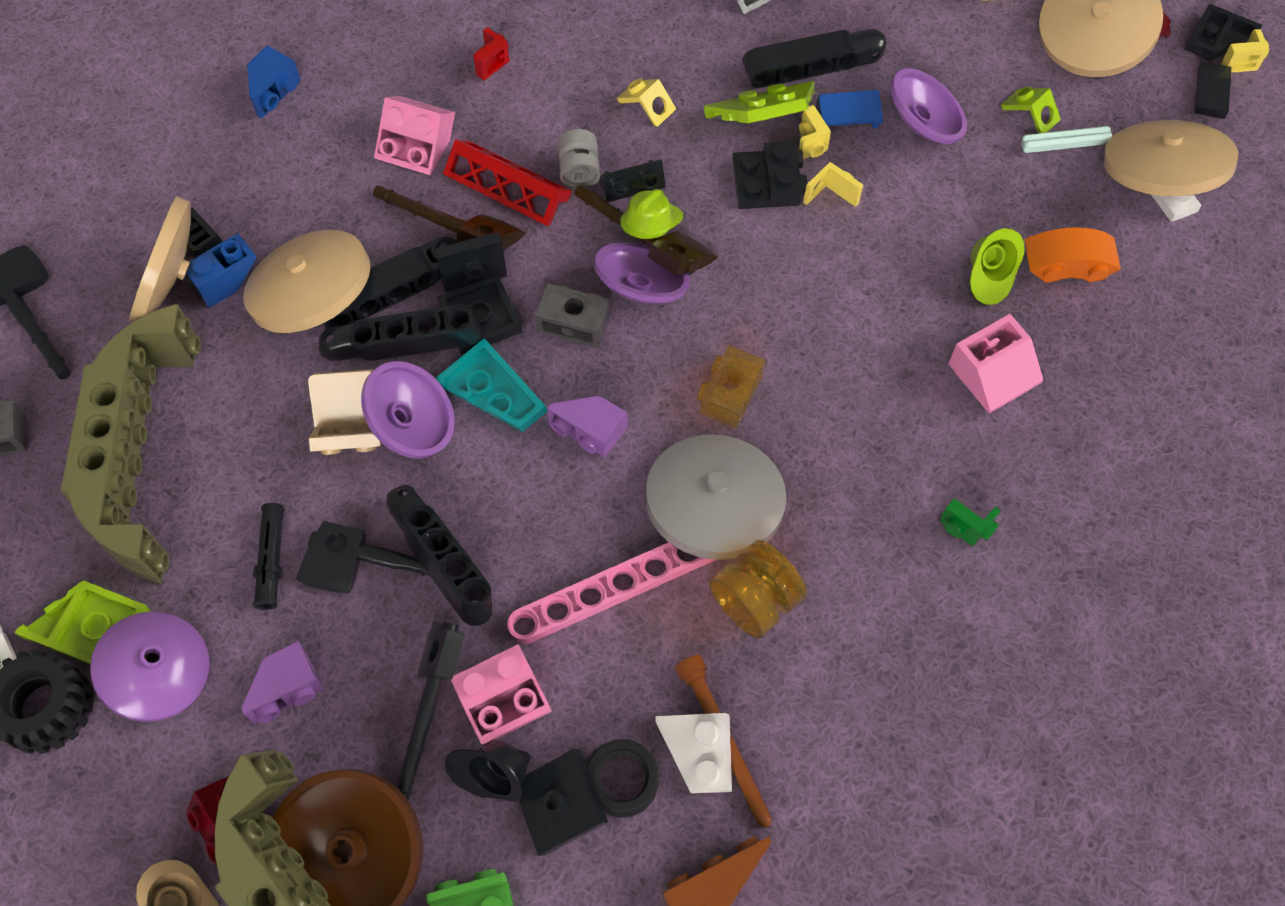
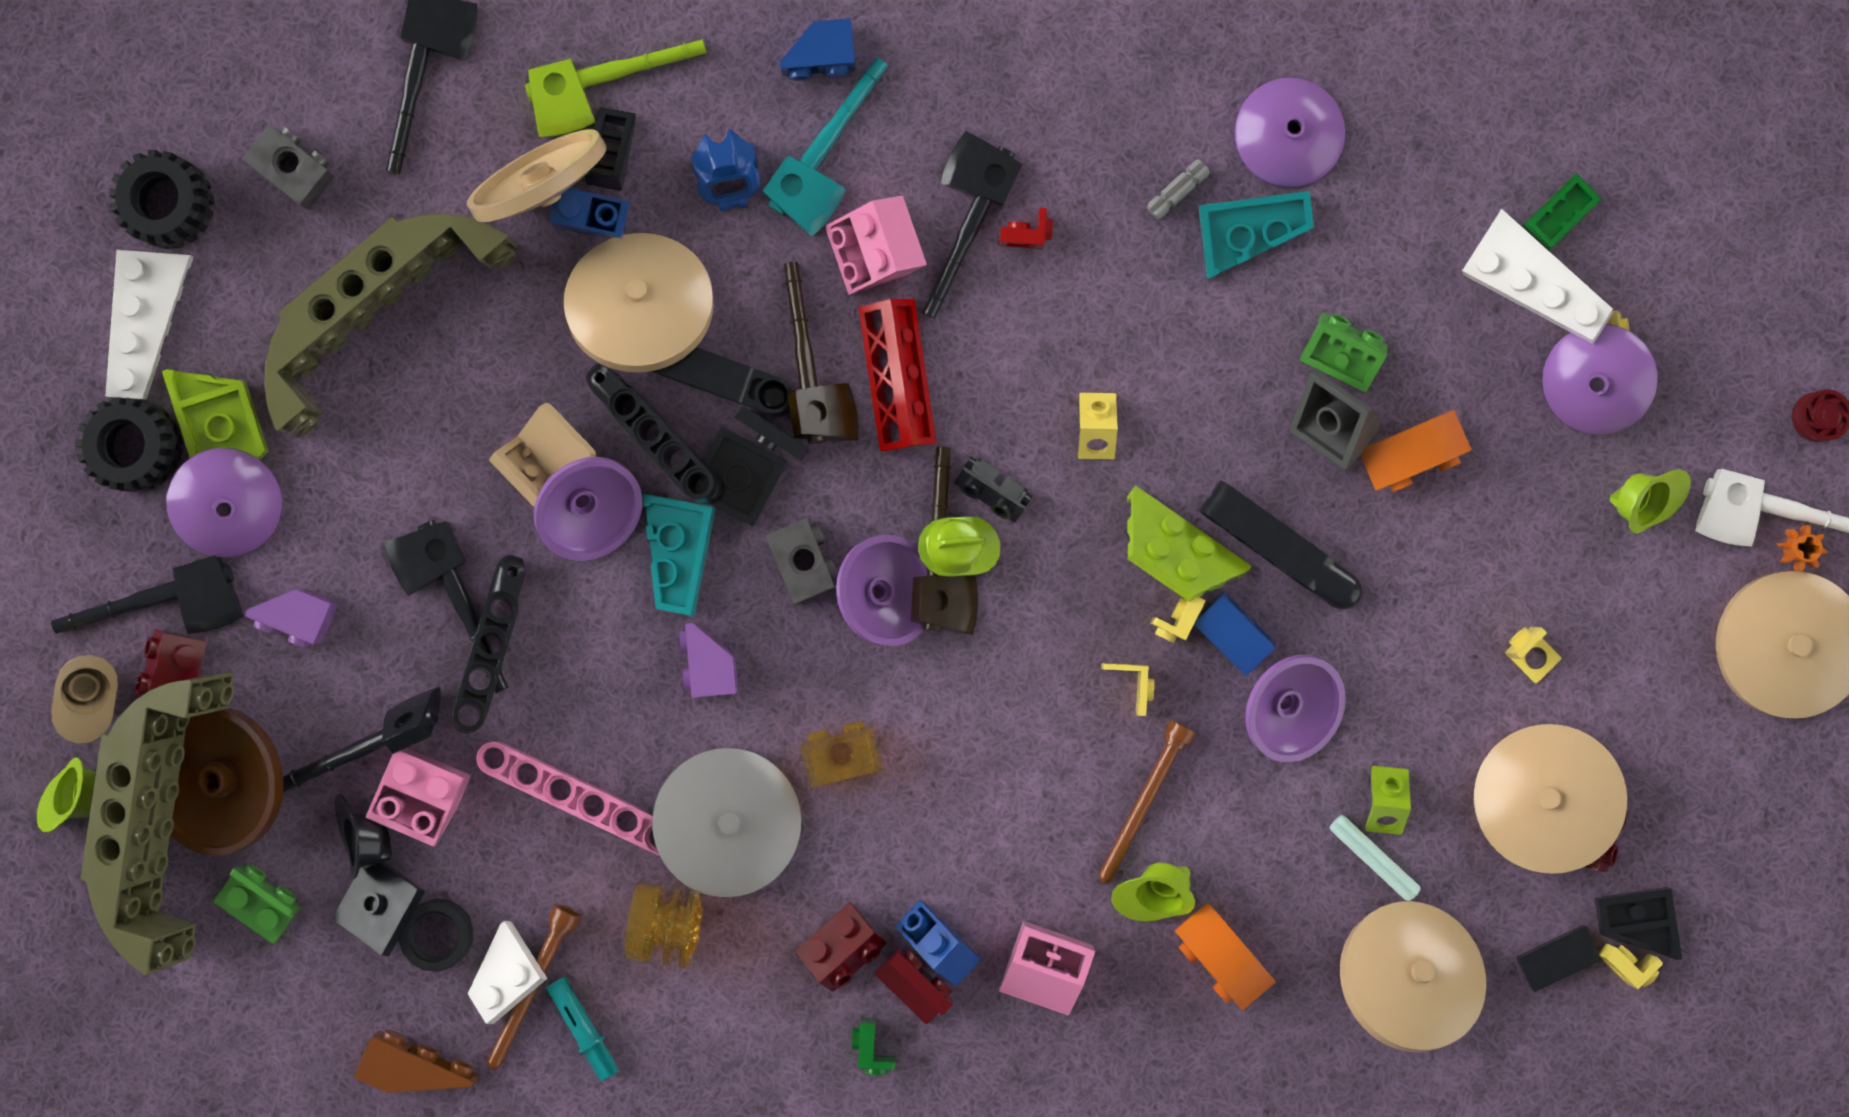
camera: 50 degrees right, 25 degrees up
black pin [253,503,285,610] -> none
light grey wheel [558,129,600,188] -> none
black plate [732,141,807,209] -> none
none -> black piece [51,555,244,634]
none -> lime piece [525,39,707,137]
none -> teal axle [545,976,618,1081]
none -> blue helmet [691,130,761,212]
none -> teal piece [763,57,888,237]
none -> dark red bracket [795,902,887,992]
none -> dark red bracket [875,946,953,1024]
none -> blue slope [895,900,981,986]
none -> black piece [922,131,1022,319]
none -> dark orange piece [1098,719,1197,884]

